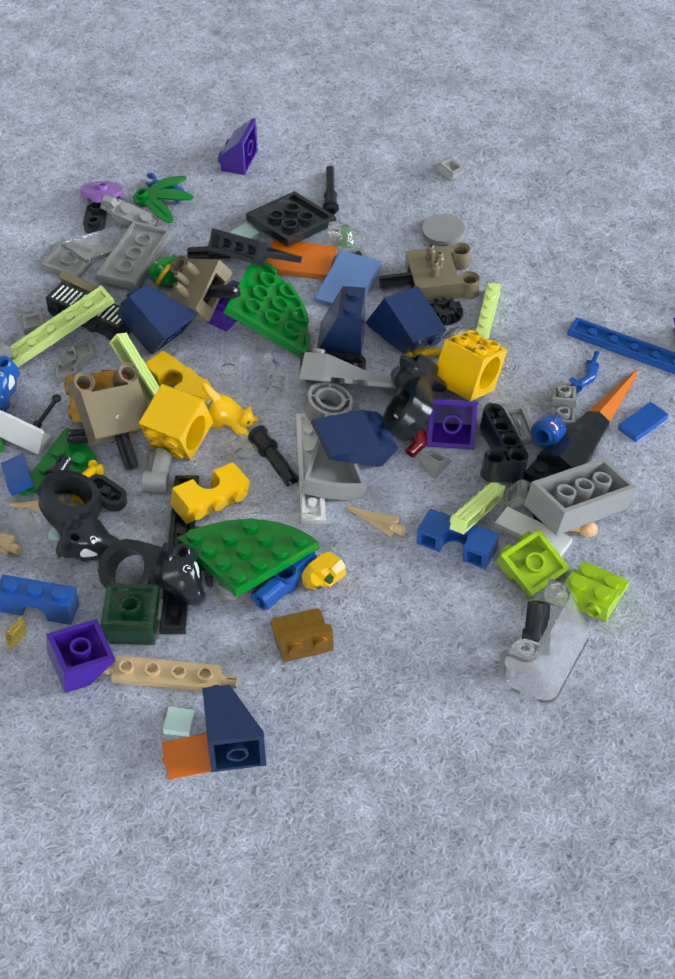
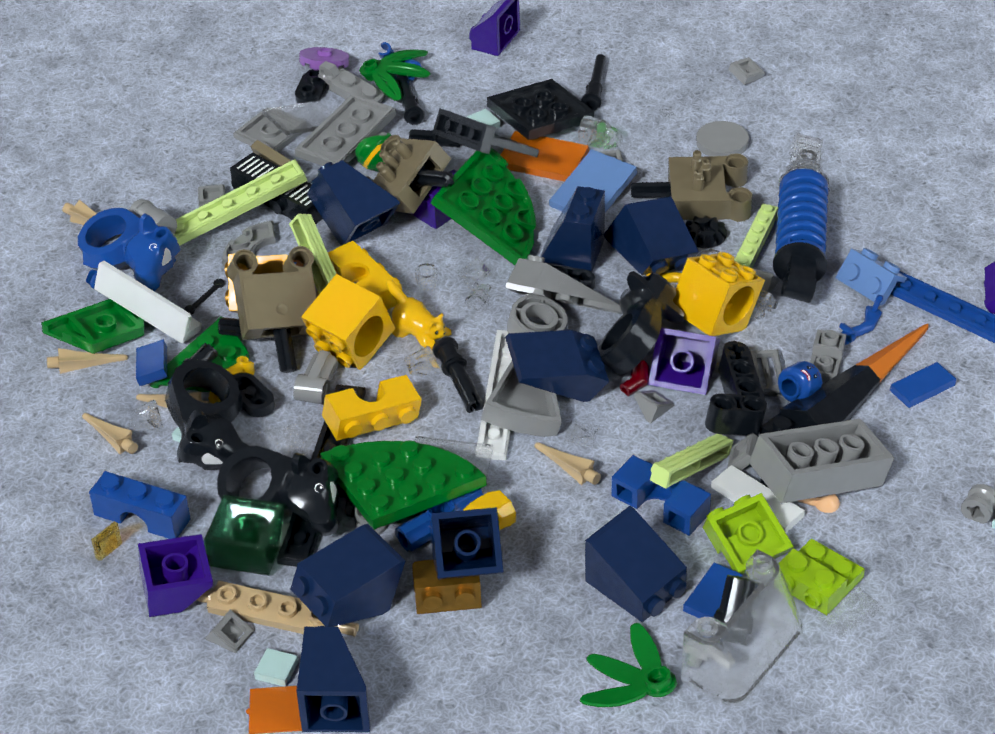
camera: 10 degrees right, 5 degrees down
none -> light grey slope [205,609,255,653]
none -> dark blue slope [290,524,406,627]
none -> black pin [397,75,424,125]
none -> dark blue slope [430,507,504,579]
none -> green plant [580,623,677,707]
none -> dark blue slope [585,506,687,622]
none -> blue tile [683,562,743,624]
none -> piece [773,132,830,303]
none -> medium blue bracket [835,248,907,306]

